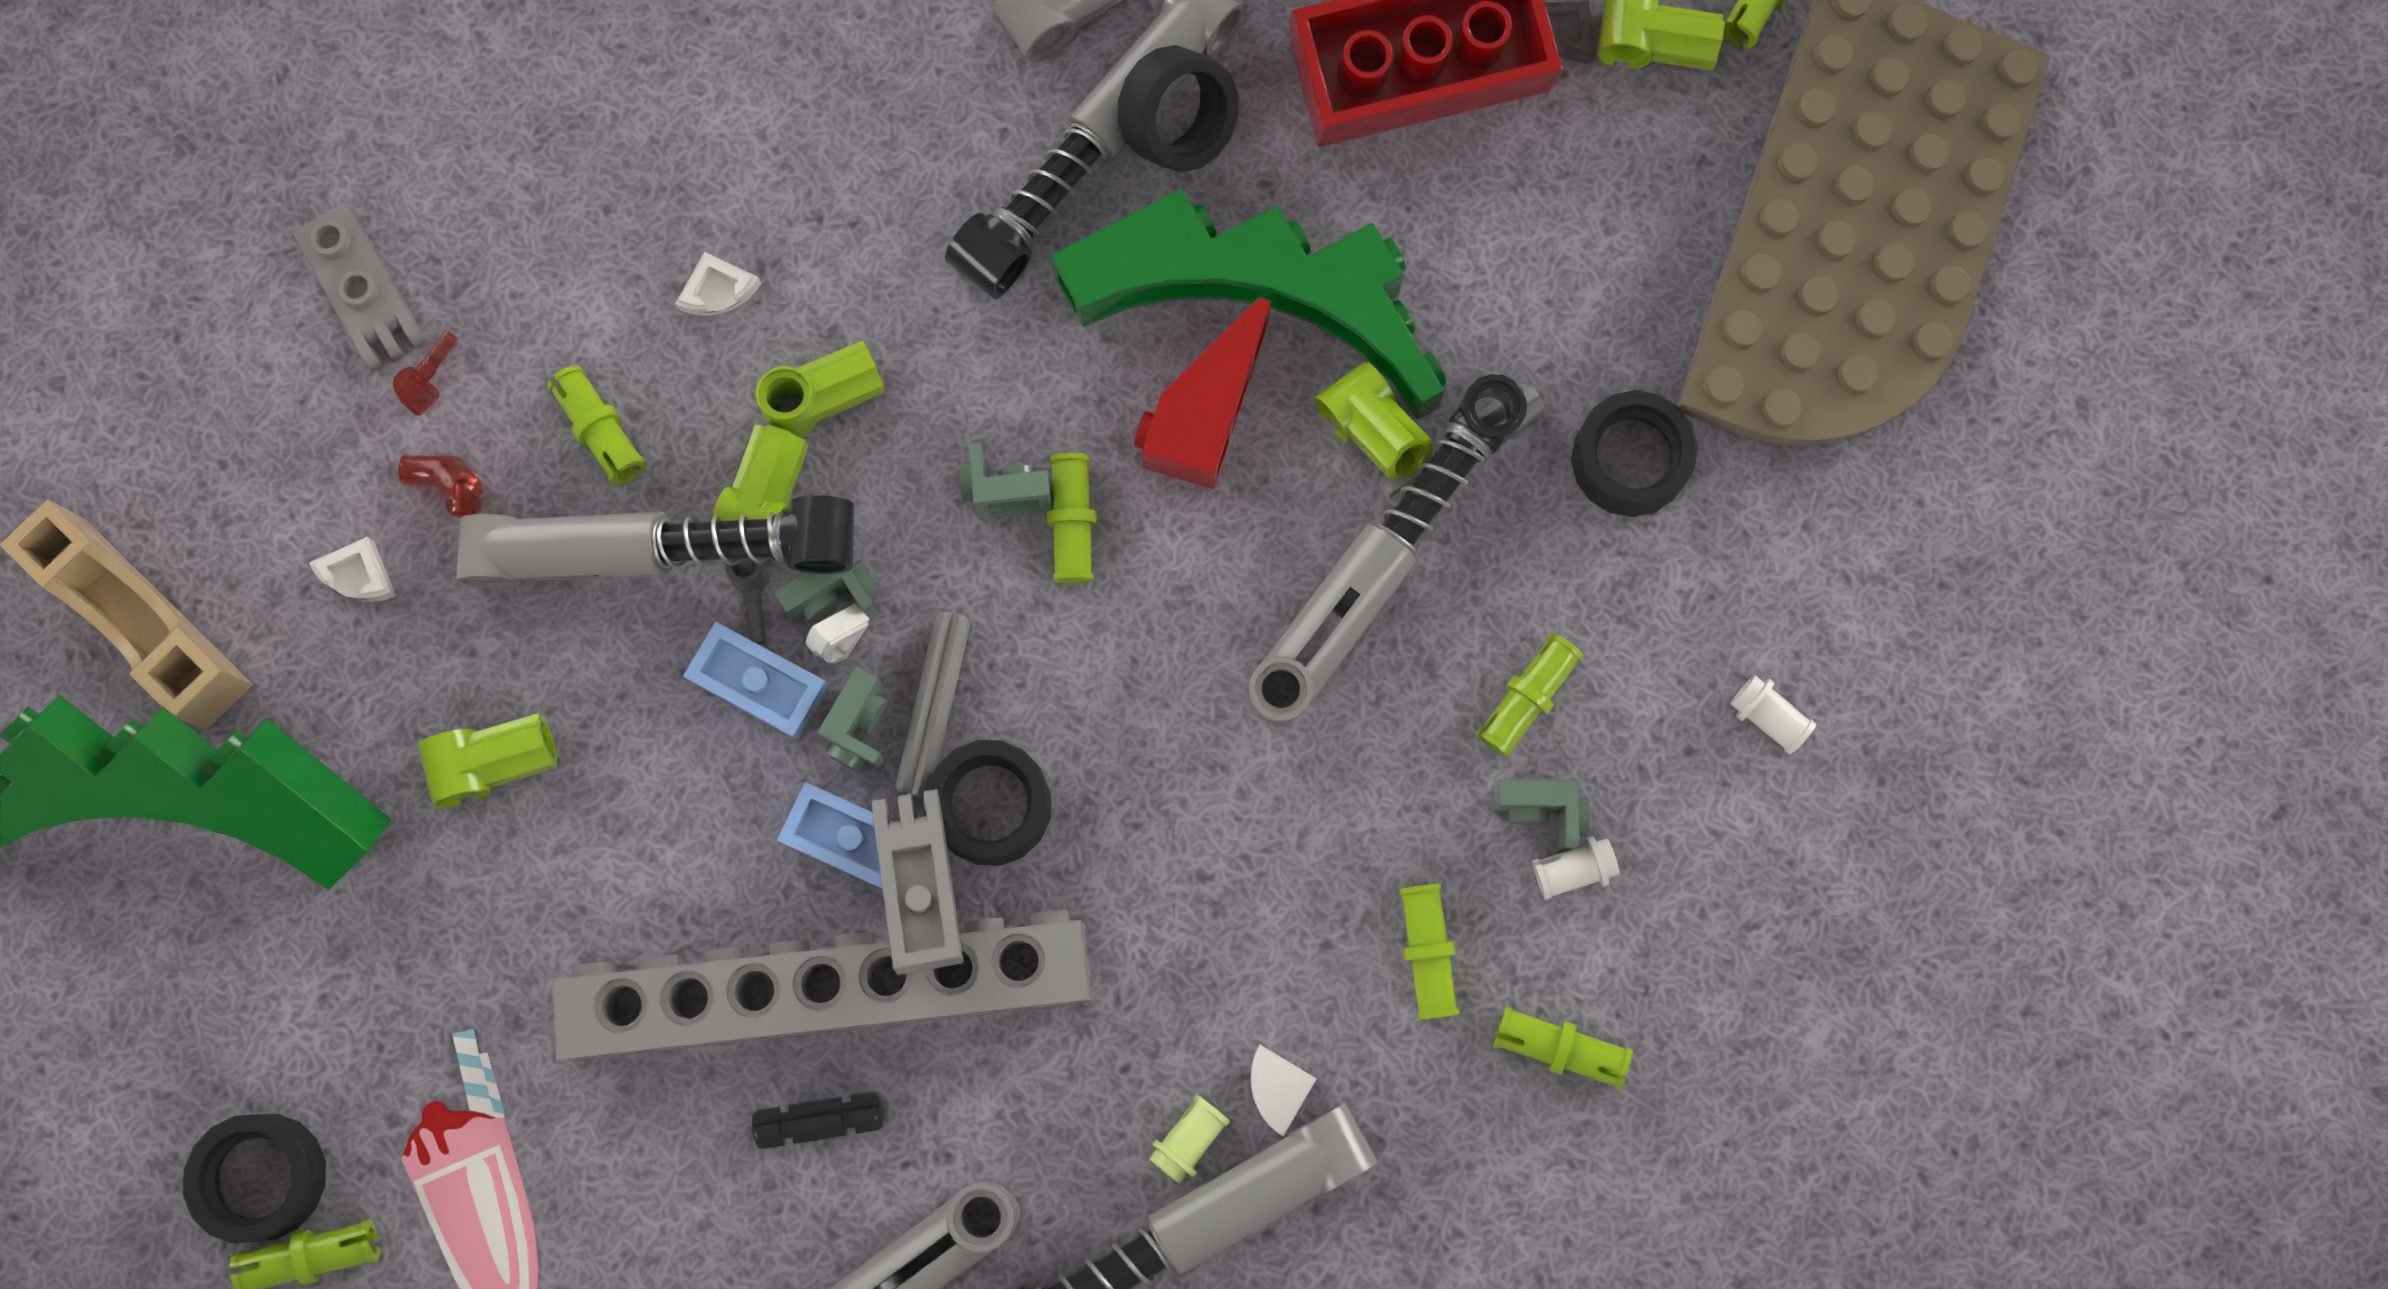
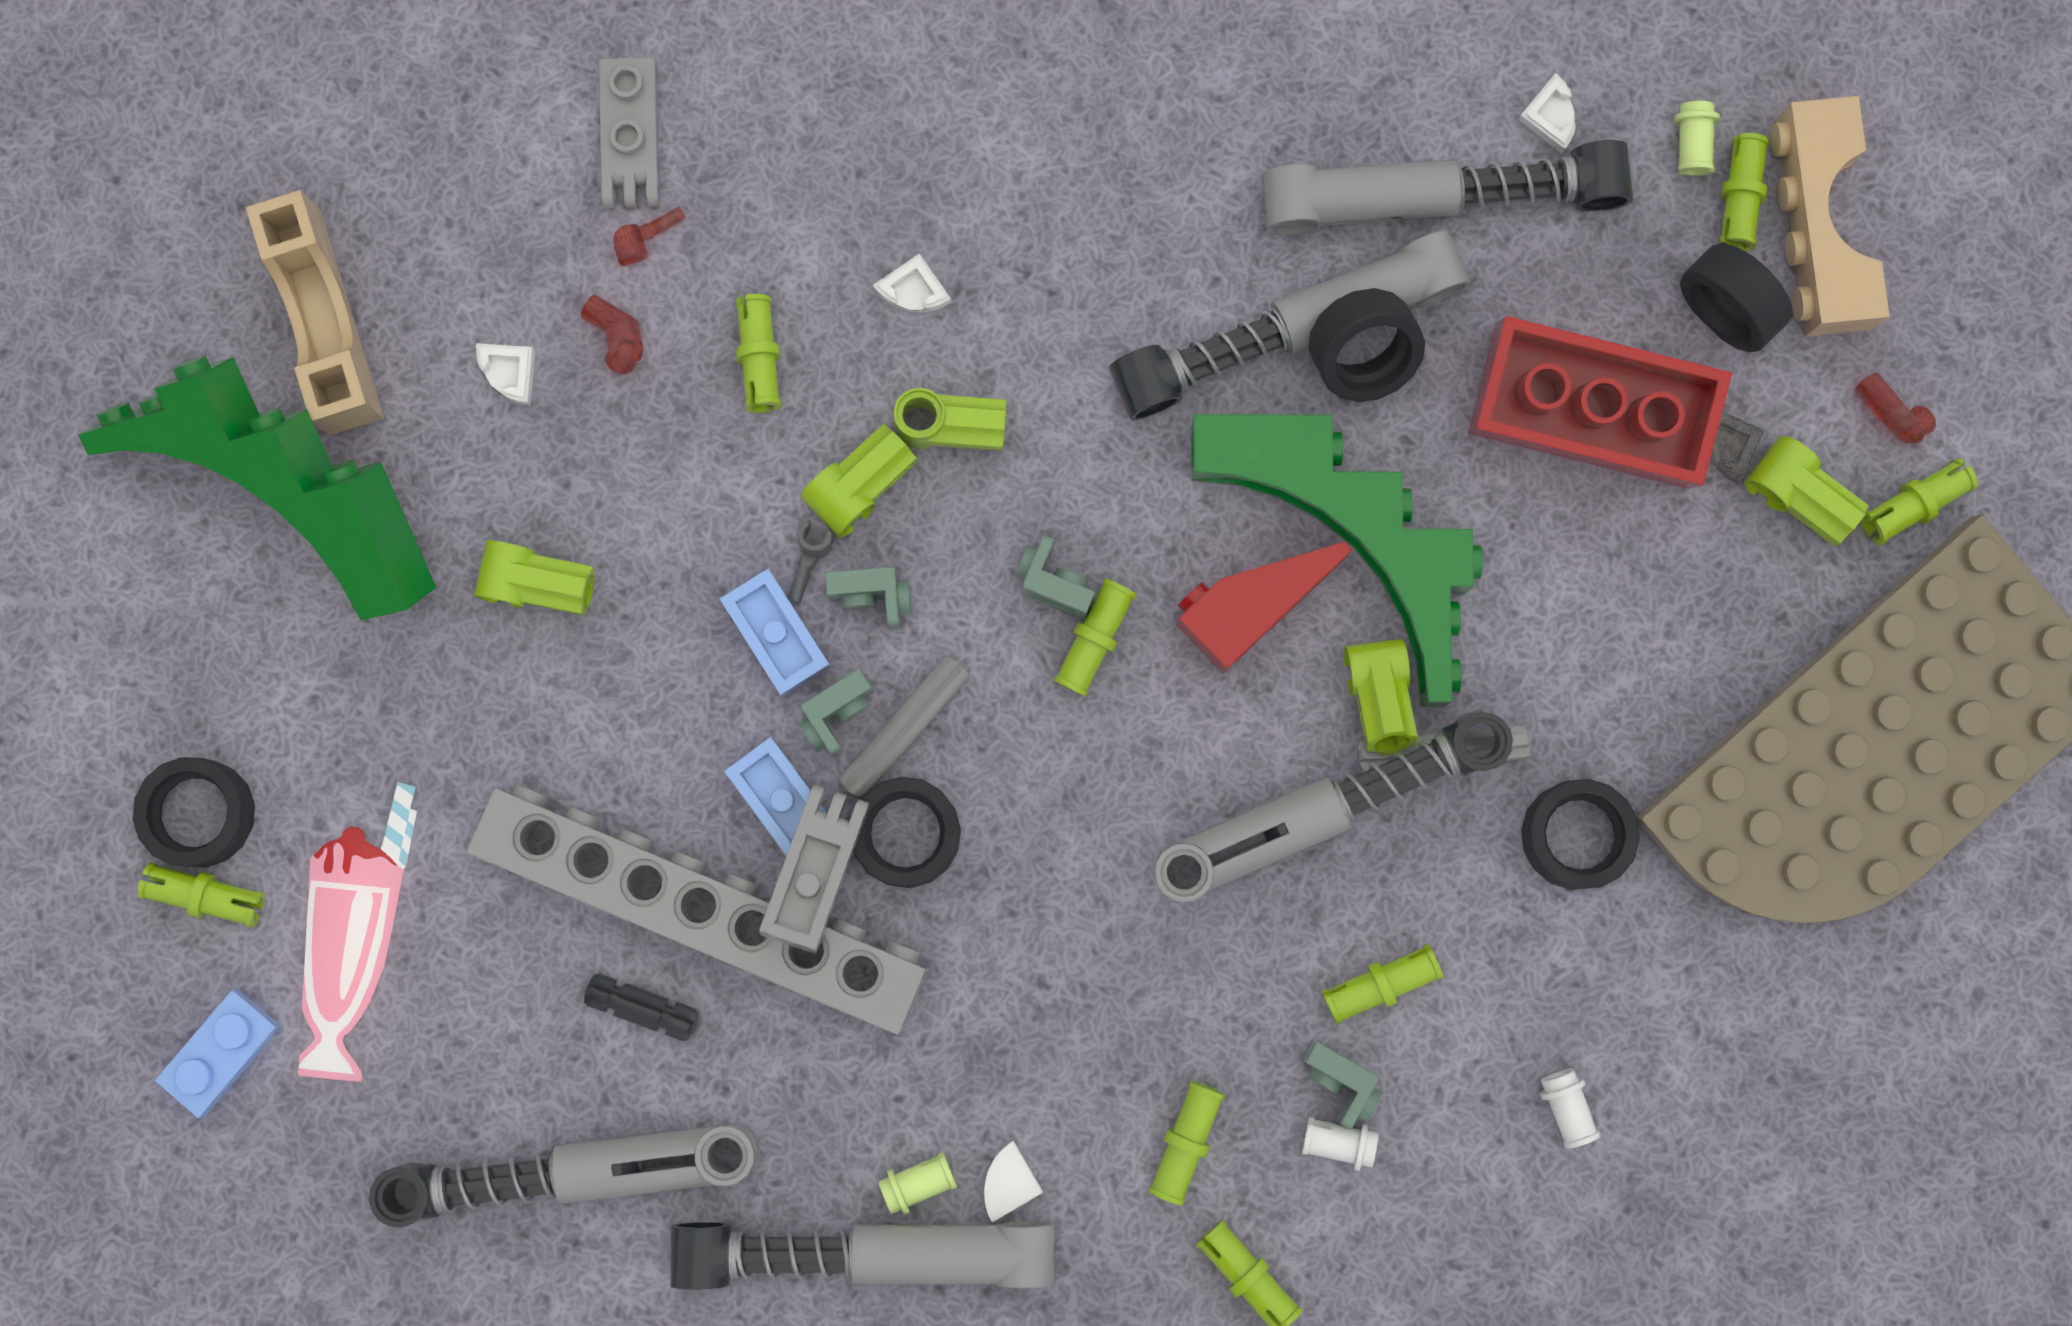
camera: 30 degrees right, 5 degrees up
piece [456,495,855,589] -> none
white tile [806,604,870,664] -> none

